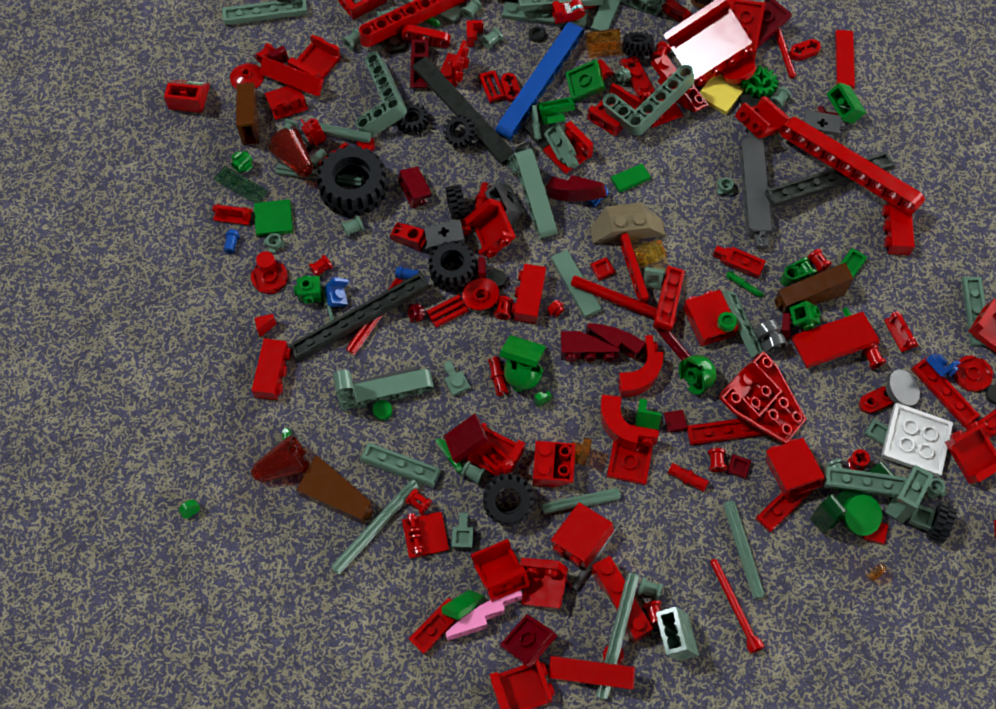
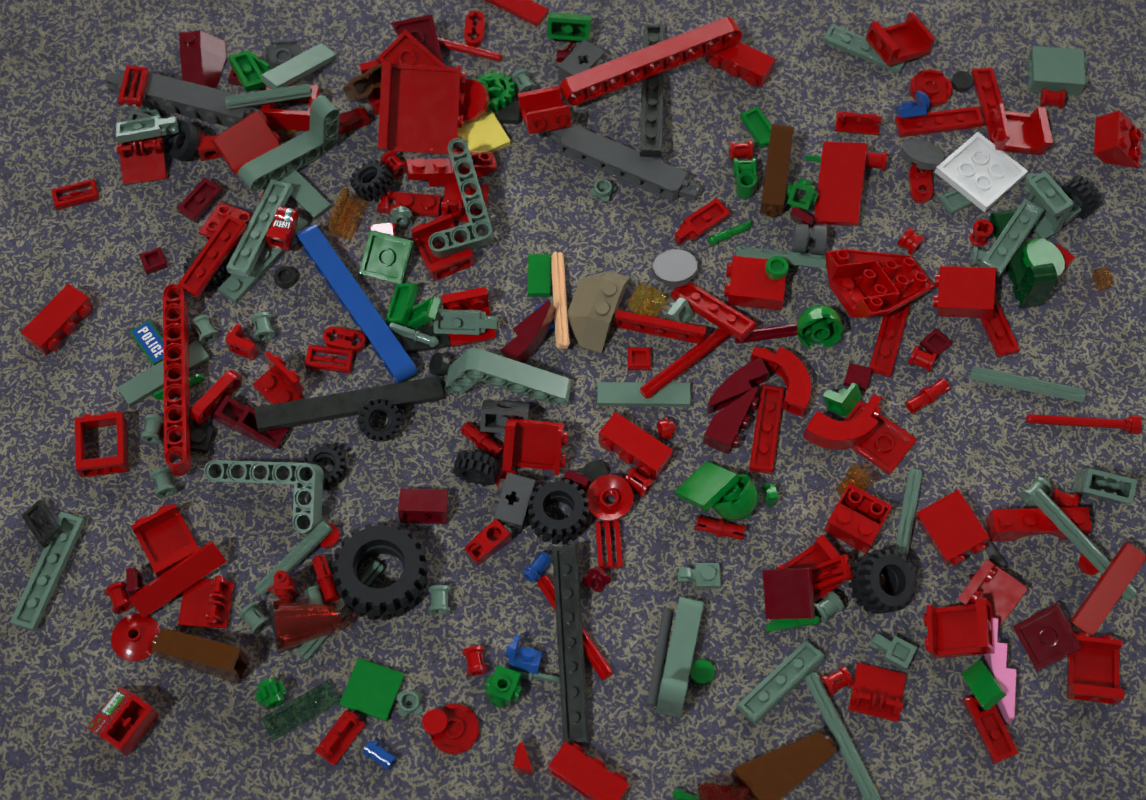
camera: 65 degrees left, 0 degrees up
none -> light nougat axle [551,252,570,350]
none -> tile [653,249,698,287]
none -> red tile [749,384,784,475]
none -> red wheel [897,227,925,256]

